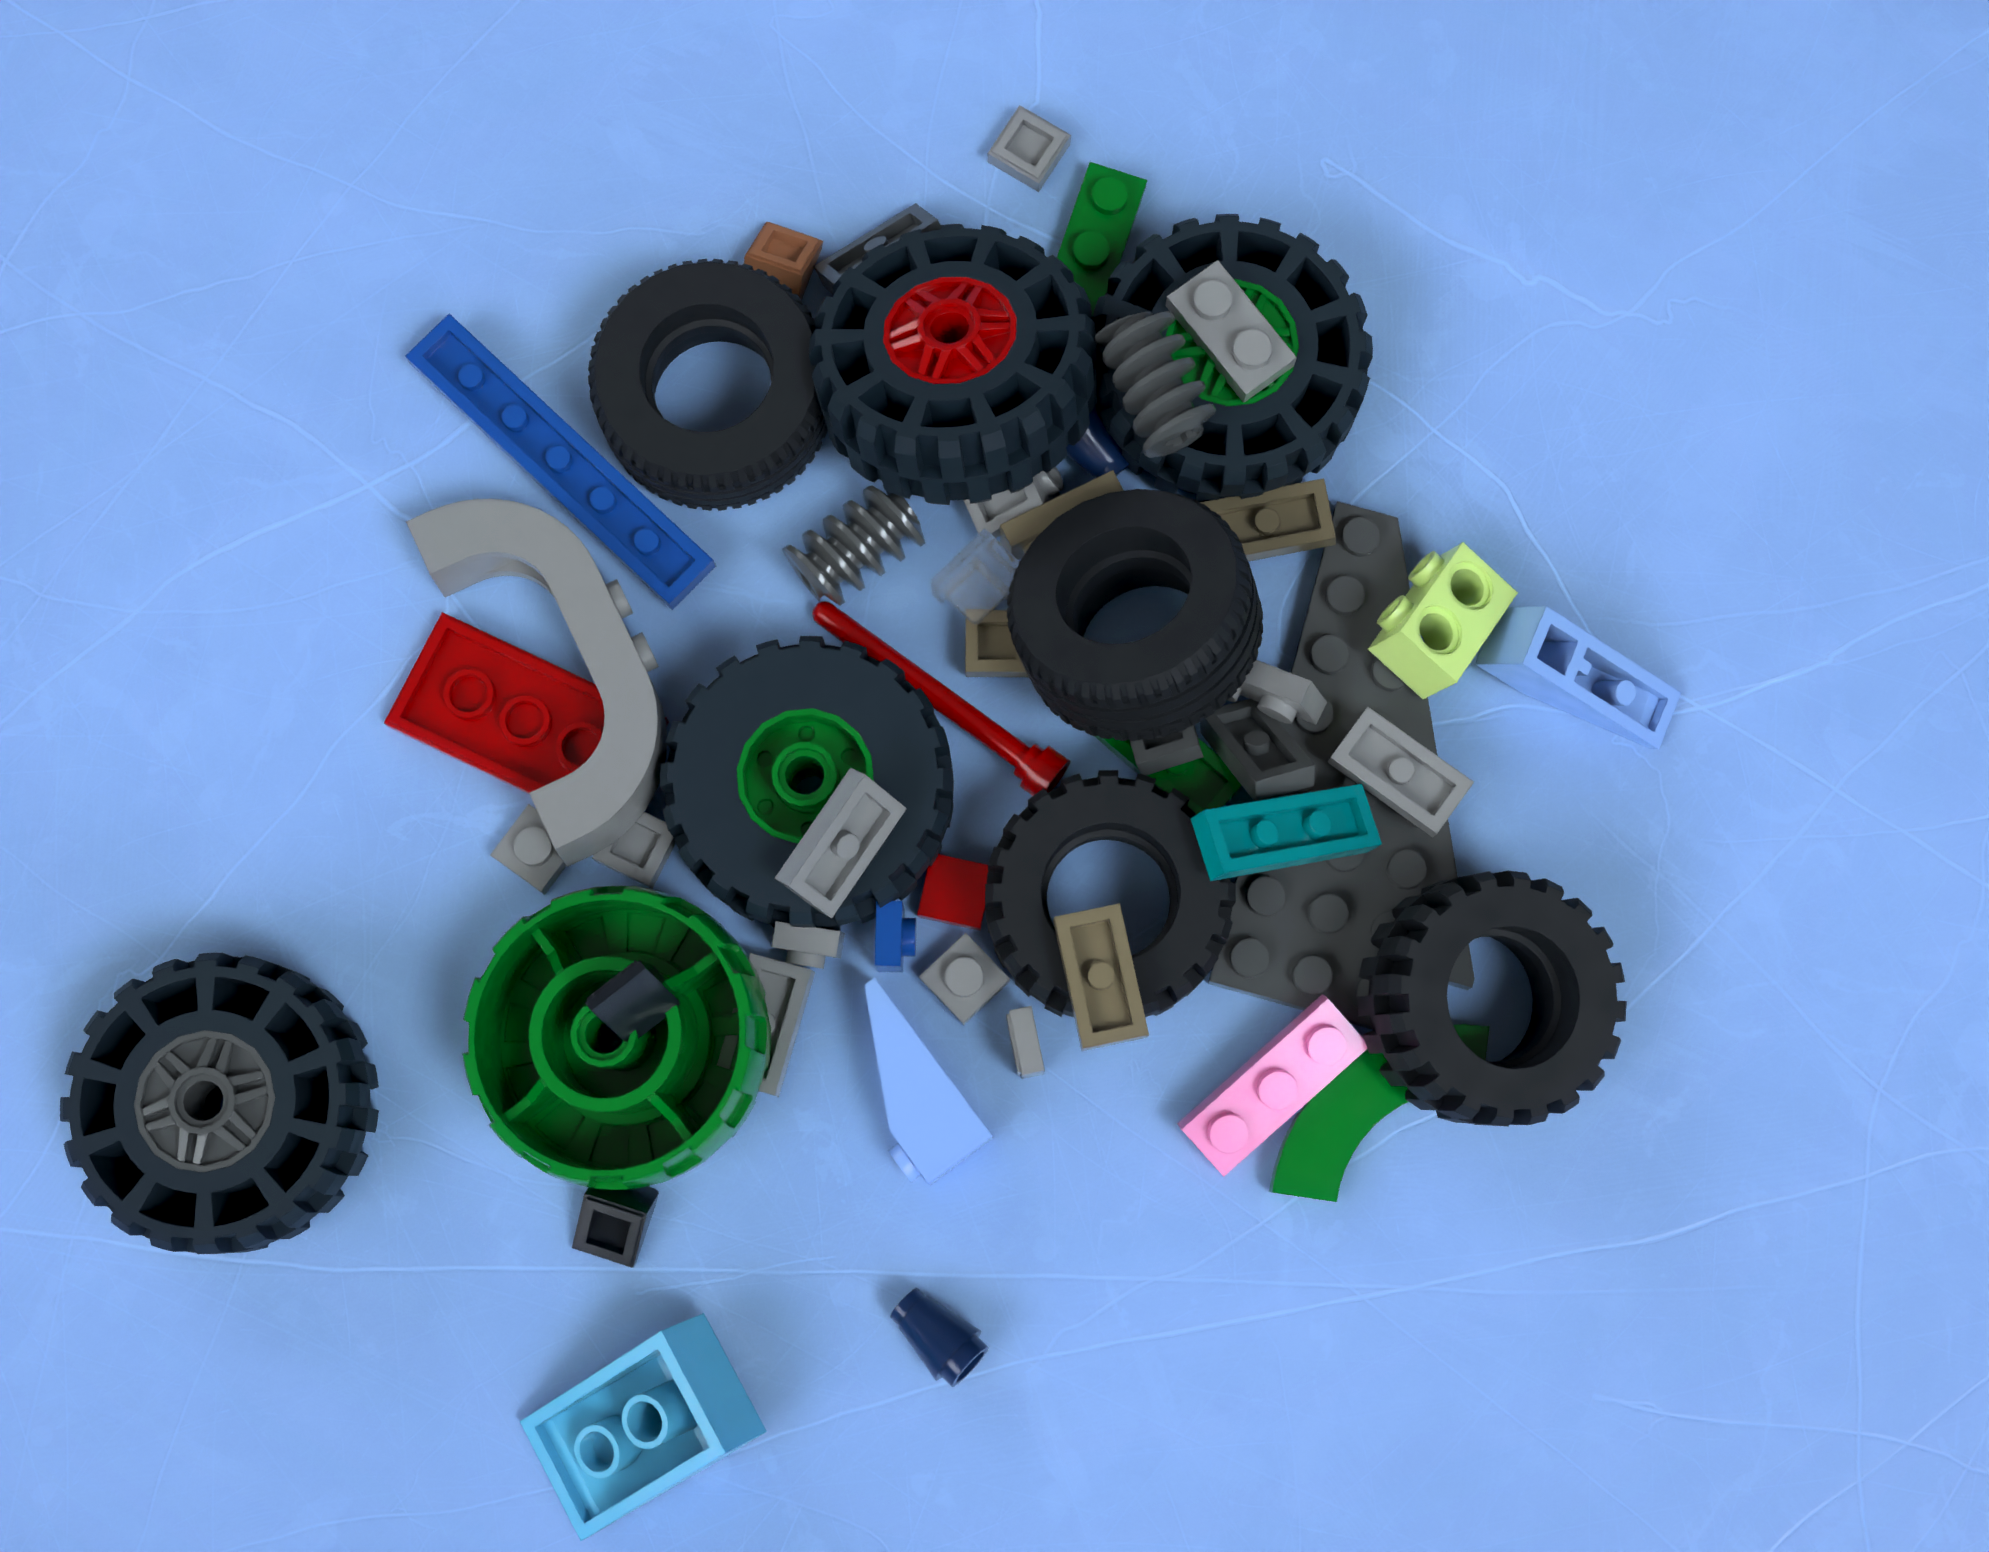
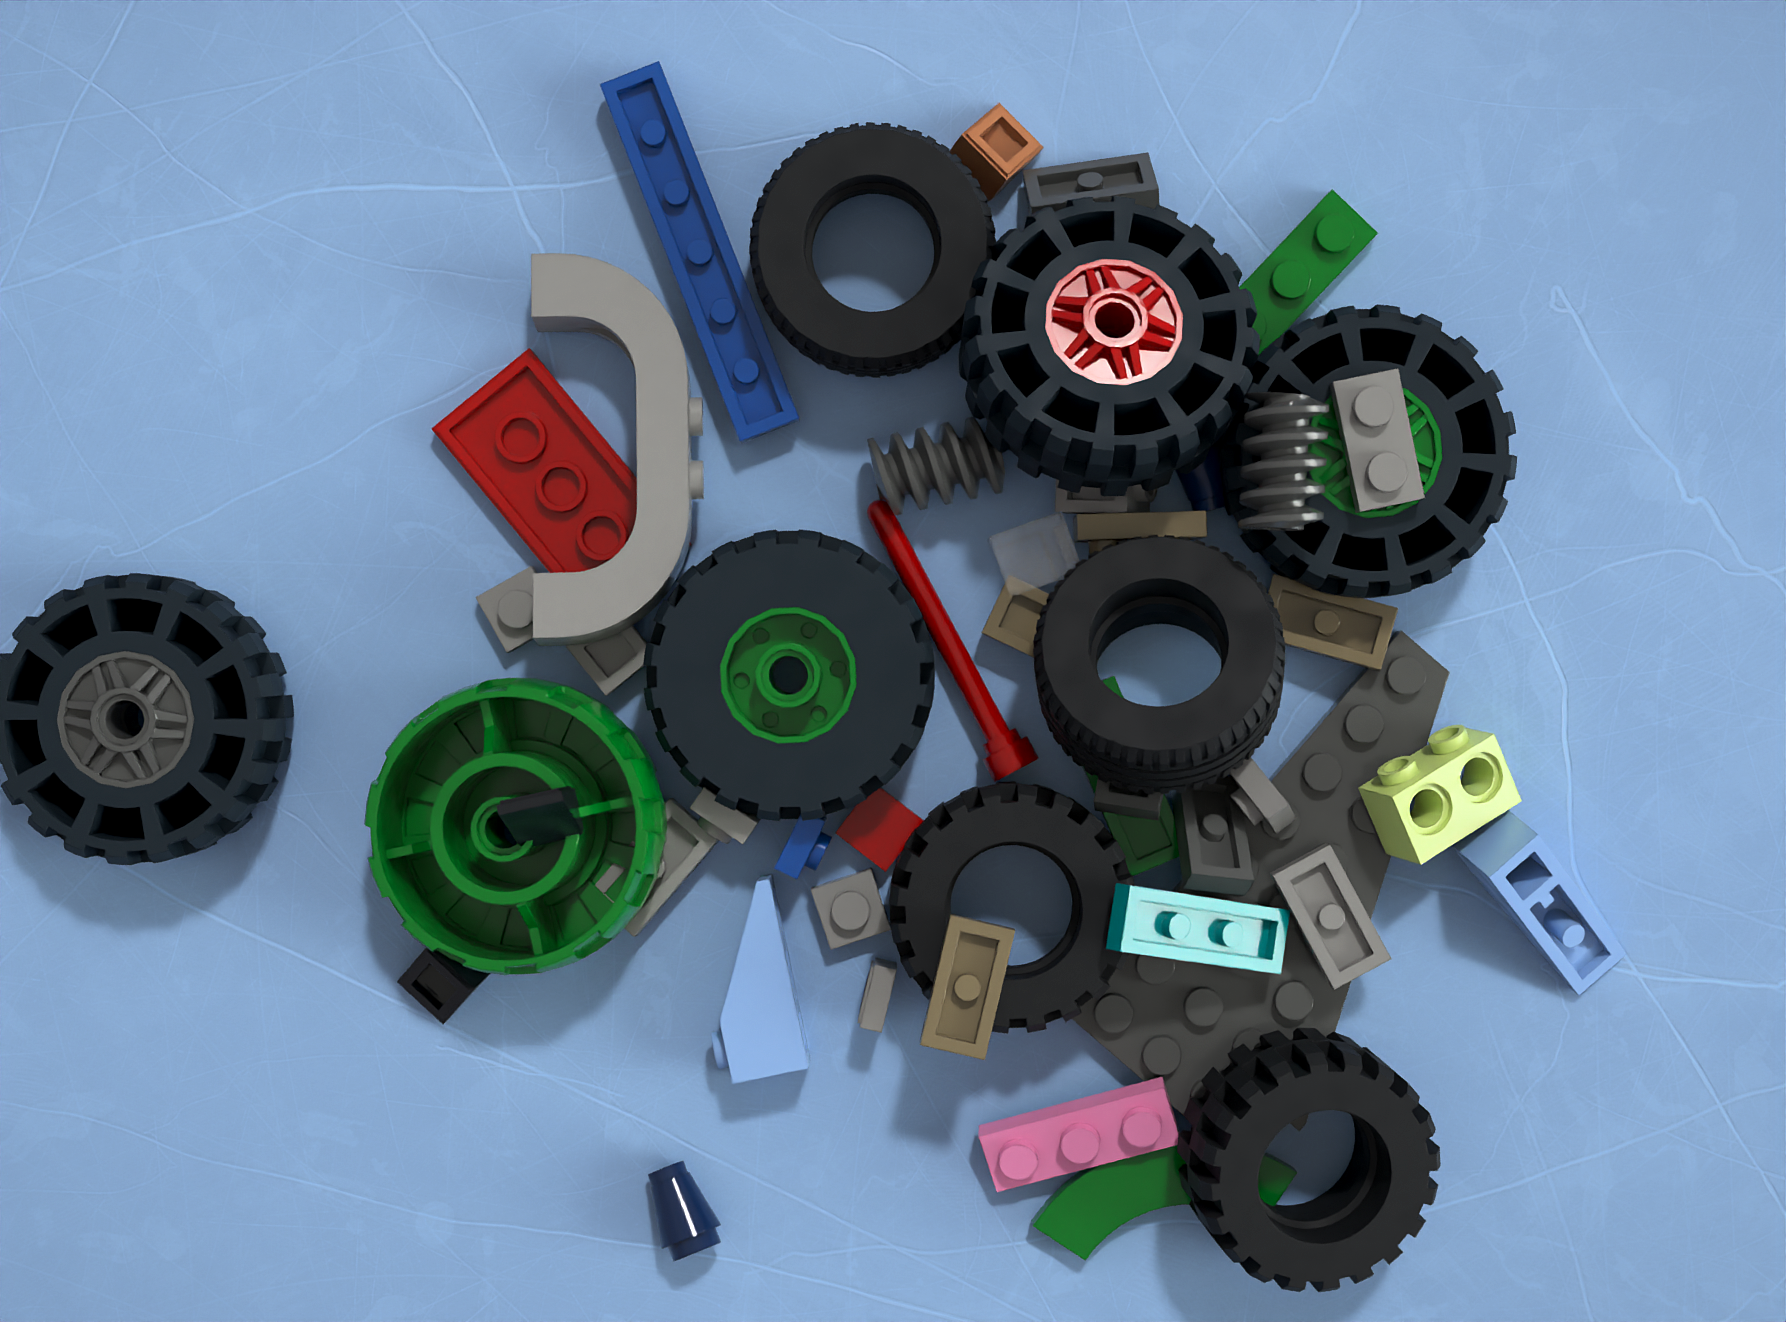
camera: 25 degrees right, 10 degrees up
medium azure slope [520,1313,767,1541] -> none
light grey plate [775,768,907,918] -> none
light grey tile [987,105,1071,192] -> none

